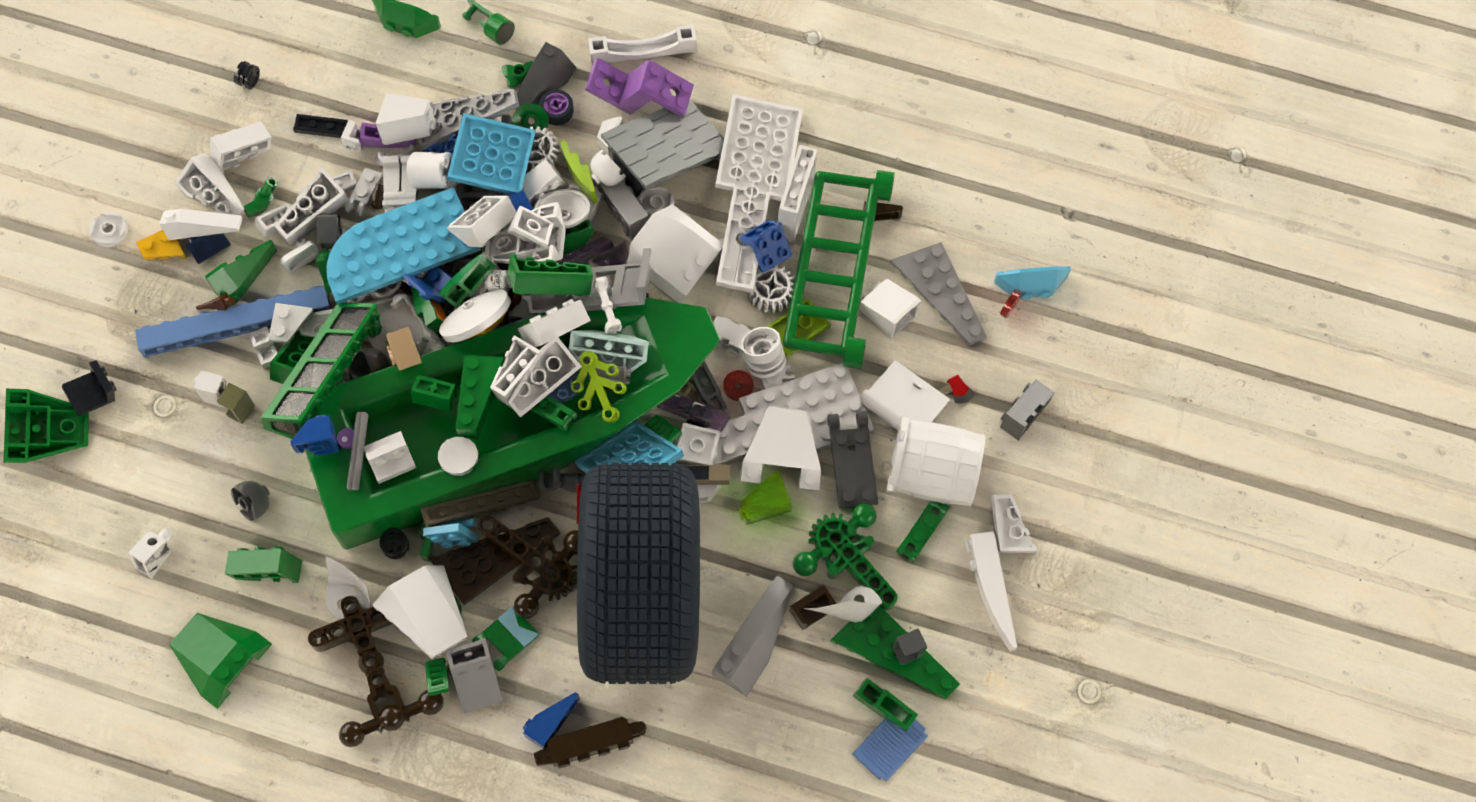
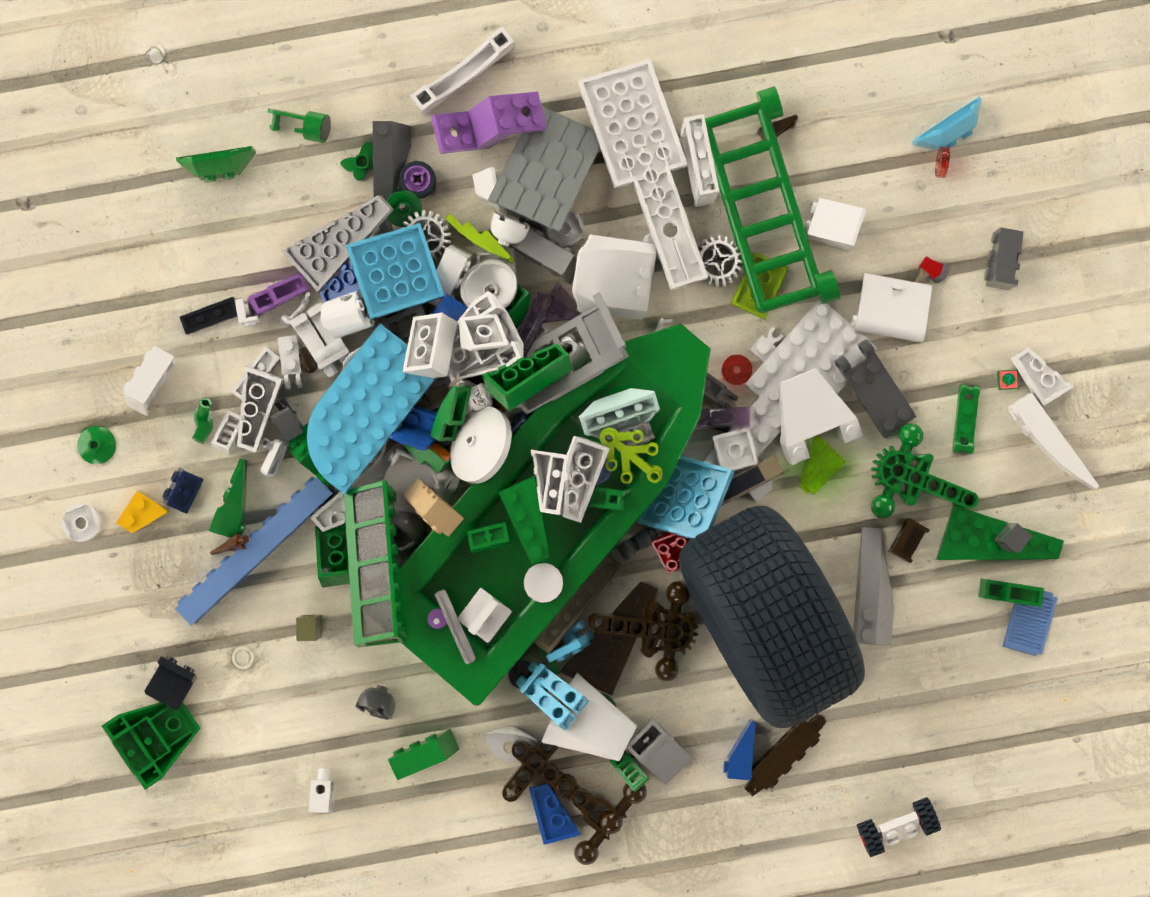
camera: 25 degrees left, 20 degrees up
white wedge [159,209,243,240] -> none
green wedge [169,613,272,709] -> none
white wedge [174,153,245,215] -> none
white brick [193,371,227,408] -> none
black wheel [234,61,260,90] -> none
white slope [249,326,278,369] -> none
white wing [268,303,313,344] -> none
blue slope [290,415,340,456] -> none
white slope [376,93,436,145] -> none
green flag [472,606,540,671] -> none
white wedge [517,299,591,347] -> none
white piece [595,277,622,334] -> none
green slope [644,415,683,443] -> none
white brick [713,316,751,356] -> none
blue bracket [740,220,792,273] -> none
white wheel [741,327,787,378] -> none
white piece [803,586,882,623] -> none
white piece [887,416,985,507] -> none
light grey wing [890,242,987,346] -> none
none -> green dish [77,426,116,464]
none -> medium azure hips [516,661,590,731]
none -> blue wing [529,783,581,845]
none -> tile [997,370,1019,390]

